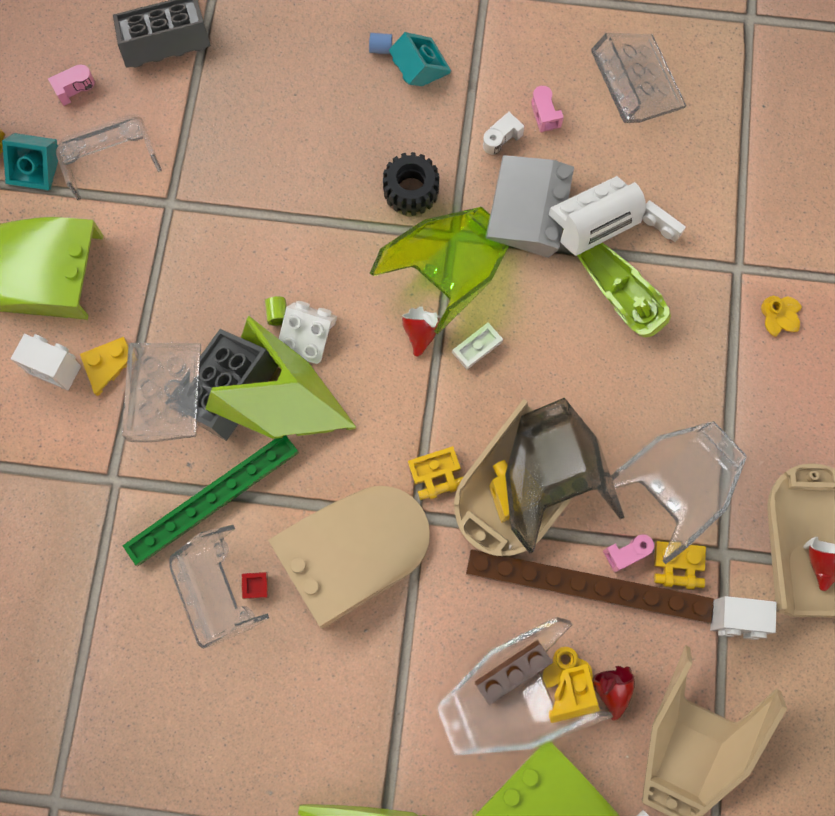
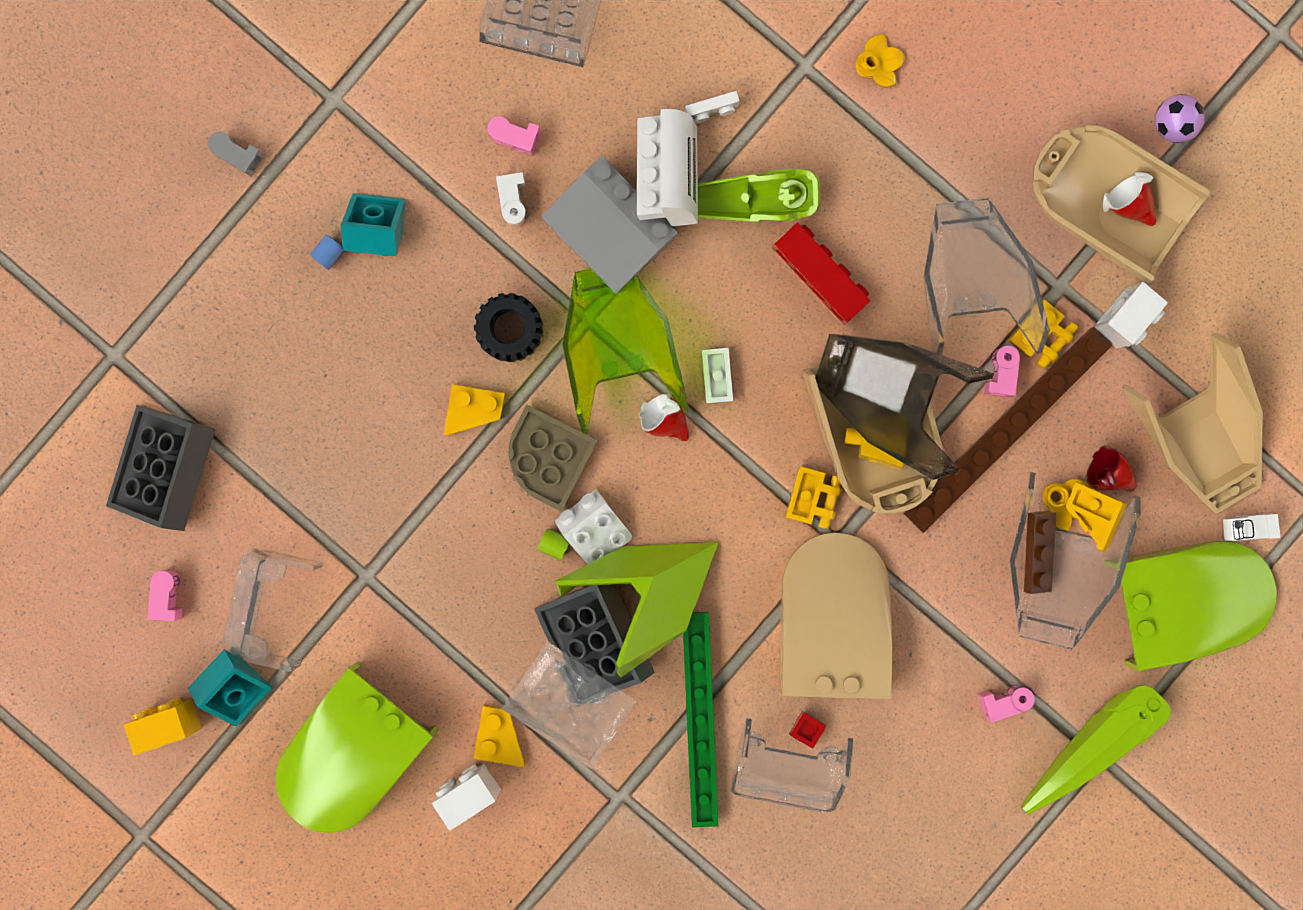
camera: 60 degrees left, 15 degrees up
none -> yellow wing [443,384,505,436]
none -> dark tan plate [509,404,598,512]
none -> red brick [772,222,871,325]
none -> bright pink leg [977,685,1035,723]

